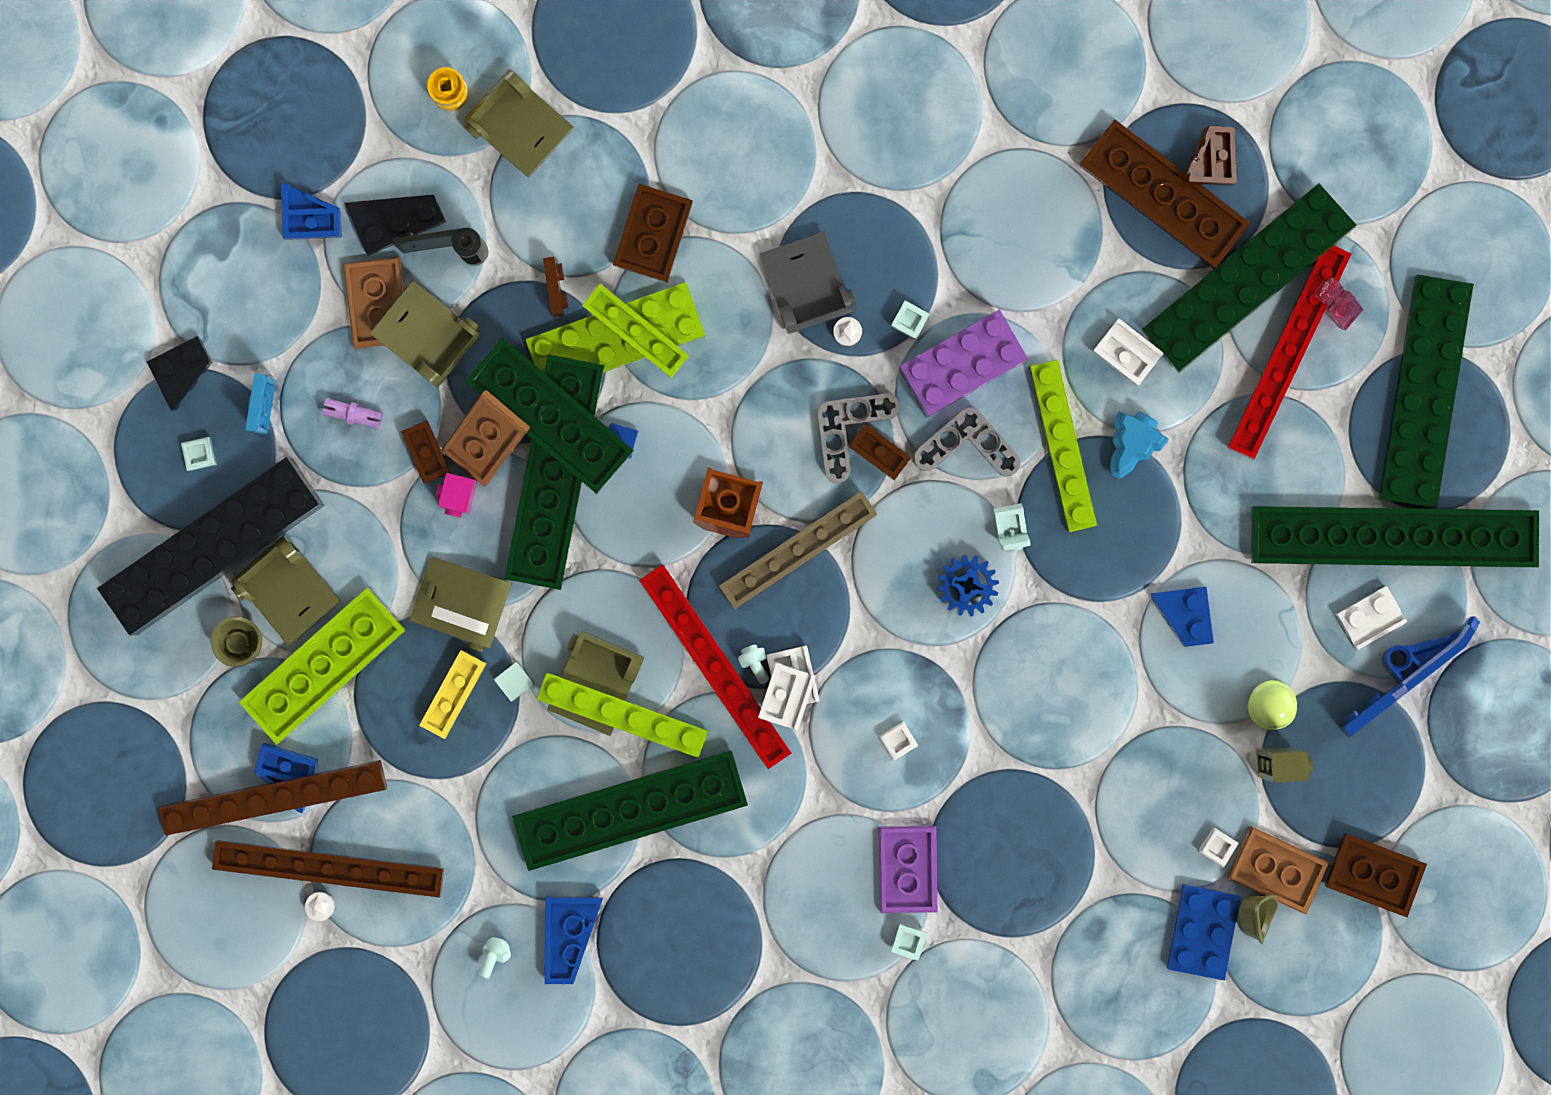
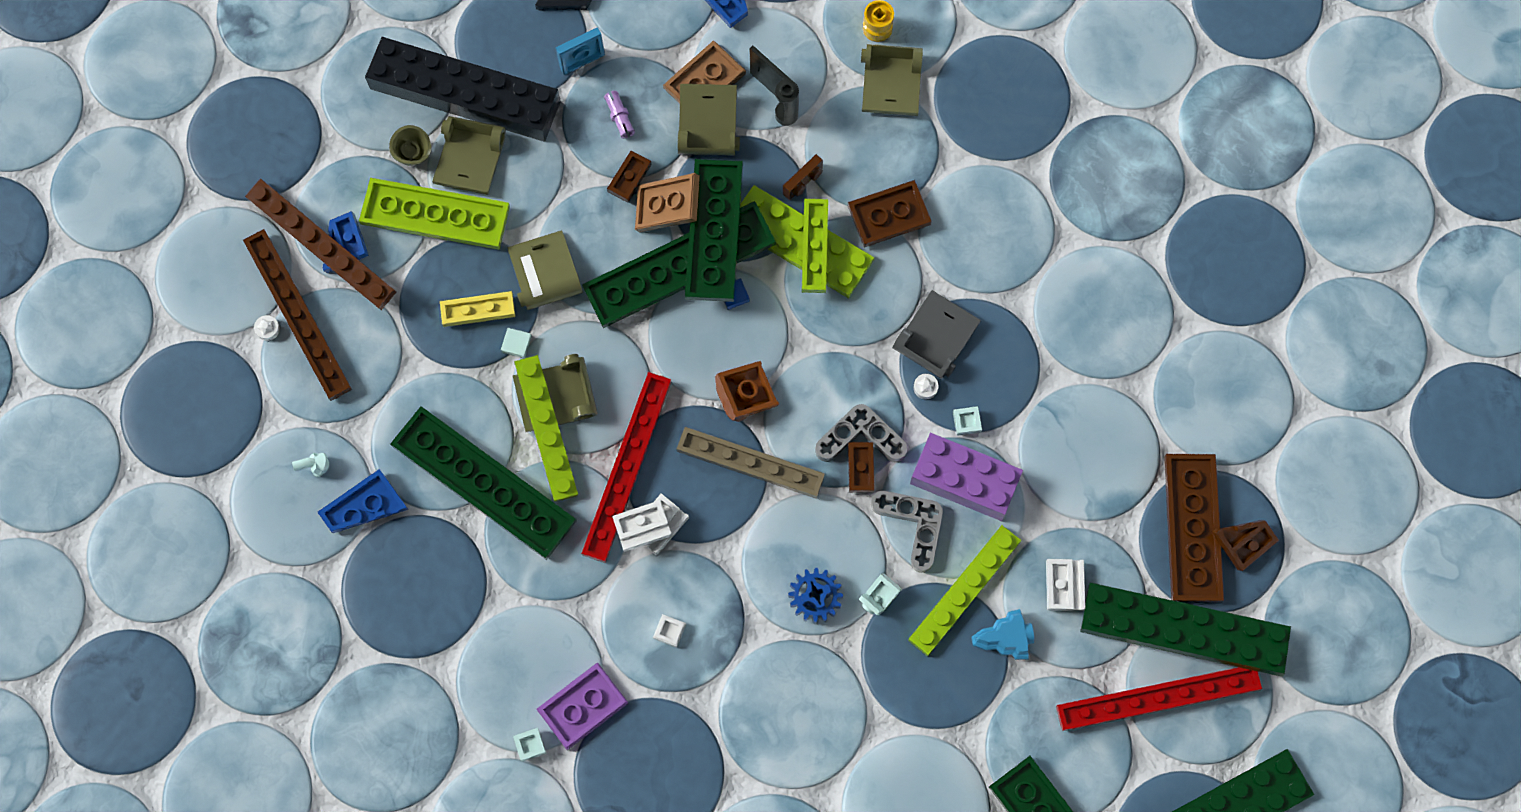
camera: 55 degrees right, 15 degrees down
light aqua tile [181,437,217,471] -> none
black wing [344,194,446,256] -> none
dark pink brick [435,473,477,518] -> none
light aqua plate [738,645,769,684] -> none
blue wing [1150,587,1214,647] -> none
clear pink plate [1315,277,1364,331] -> none

